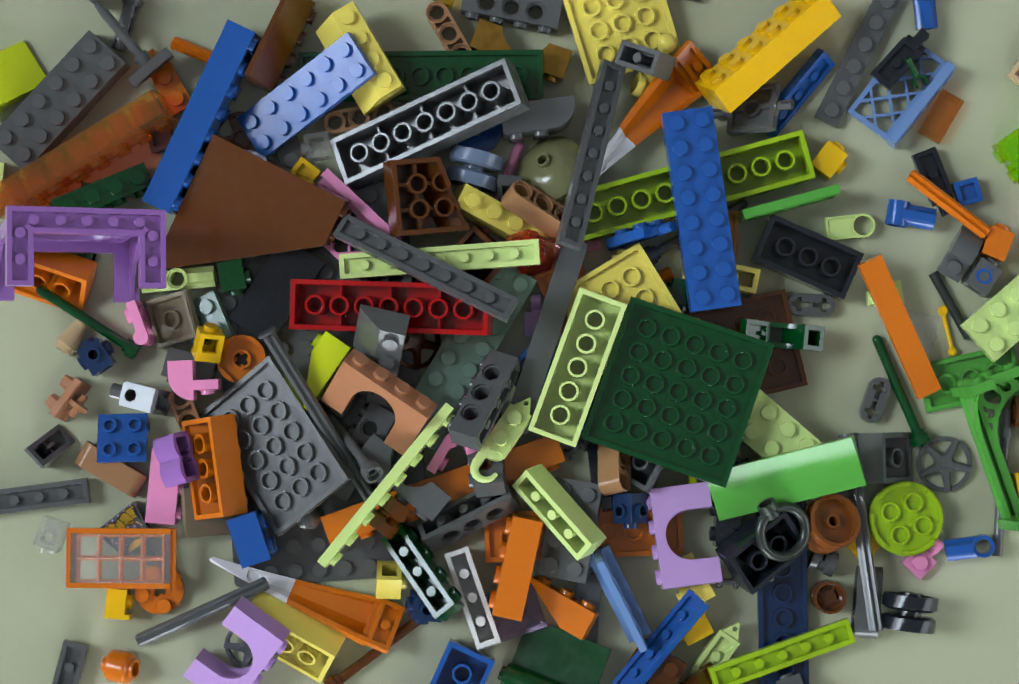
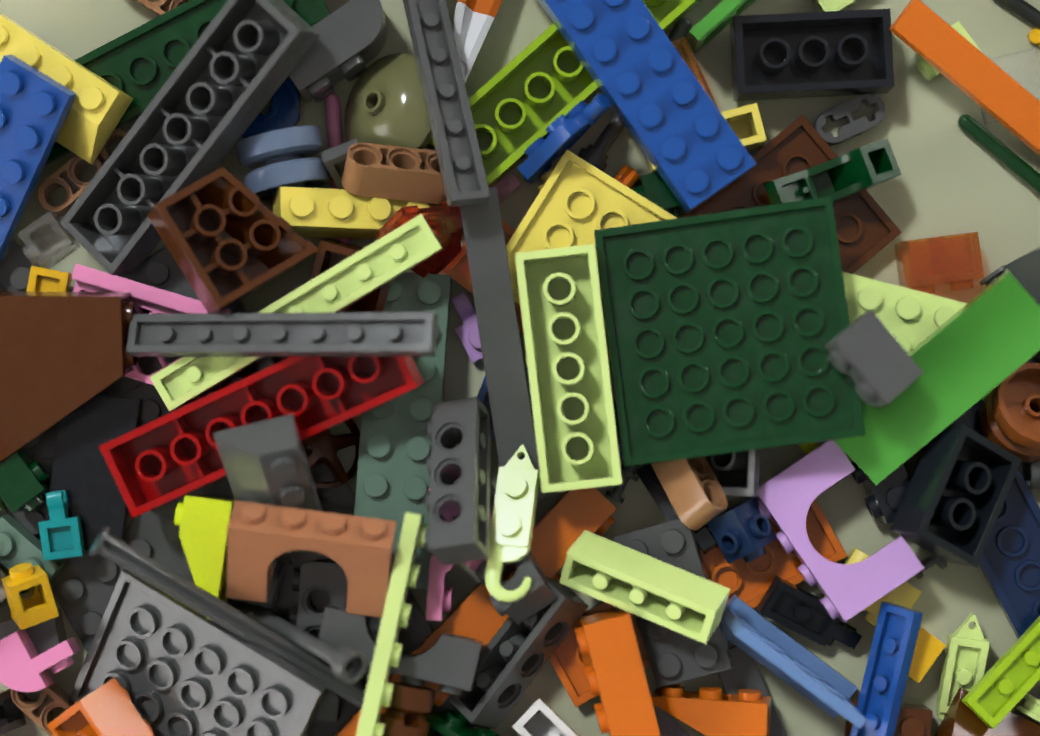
camera: 30 degrees left, 0 degrees up
orange plate [217,335,267,383] -> none
pearl dark grey piece [755,497,810,562] -> none
dark grey beam [859,377,891,423] -> none
none -> teal plate [38,489,85,561]
none -> black hinge [756,575,862,649]
none -> dark grey brick [825,310,924,408]
none -> clear orange brick [894,232,984,294]

